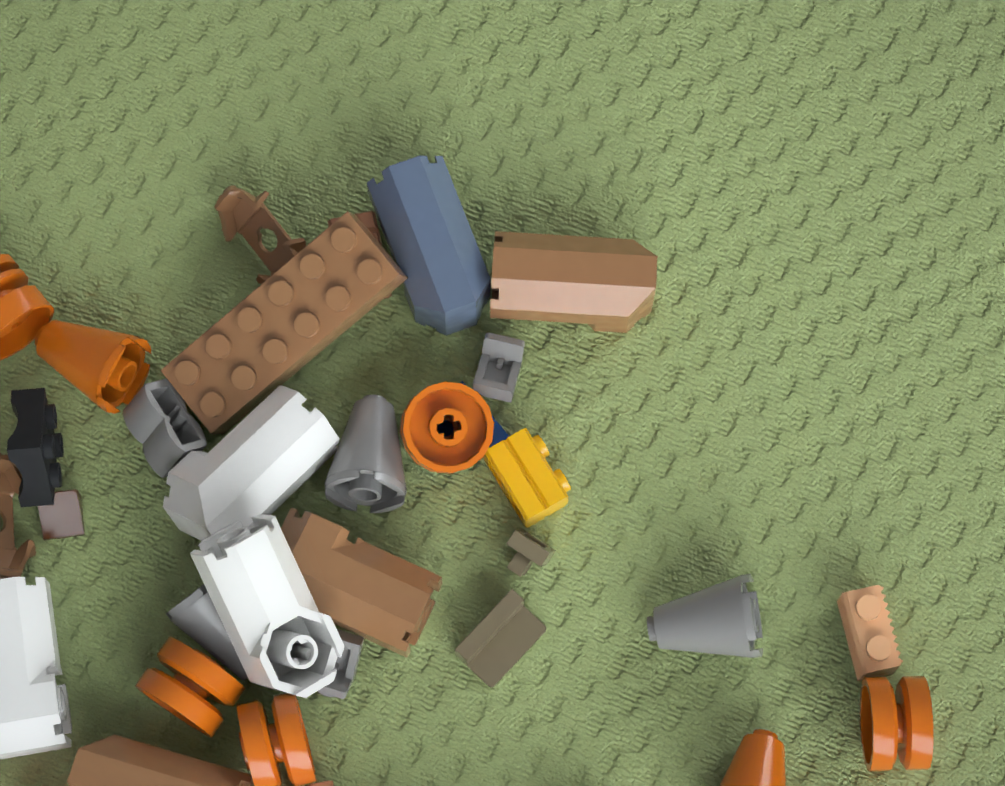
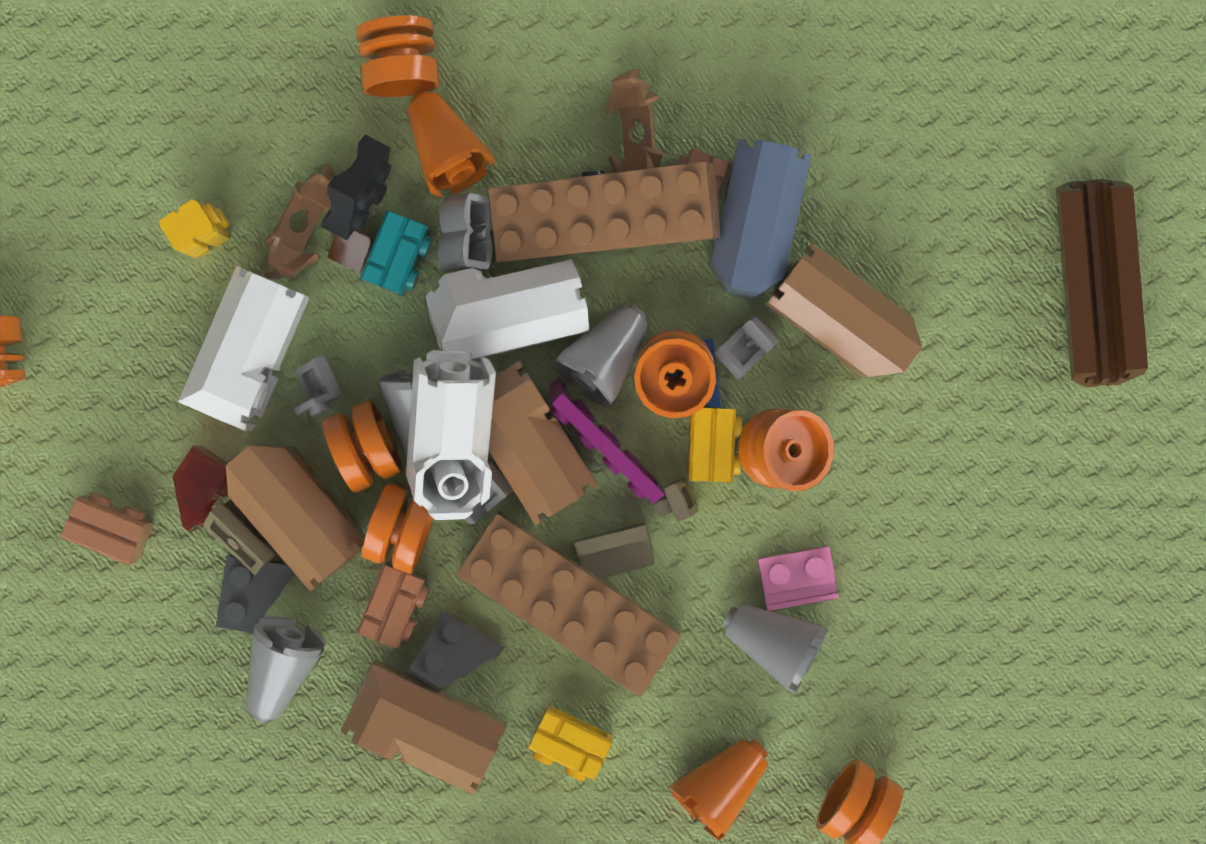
camera: 30 degrees right, 15 degrees up
light nougat brick [837,585,903,681] -> none
none -> light grey bracket [294,355,342,417]
none -> teal brick [360,211,433,296]
none -> medium nougat brick [456,511,681,697]
none -> magenta wing [548,376,665,504]
none -> orange wheel [738,409,834,491]
none -> bright pink plate [757,545,839,611]
none -> reddish brown piece [1056,179,1148,387]

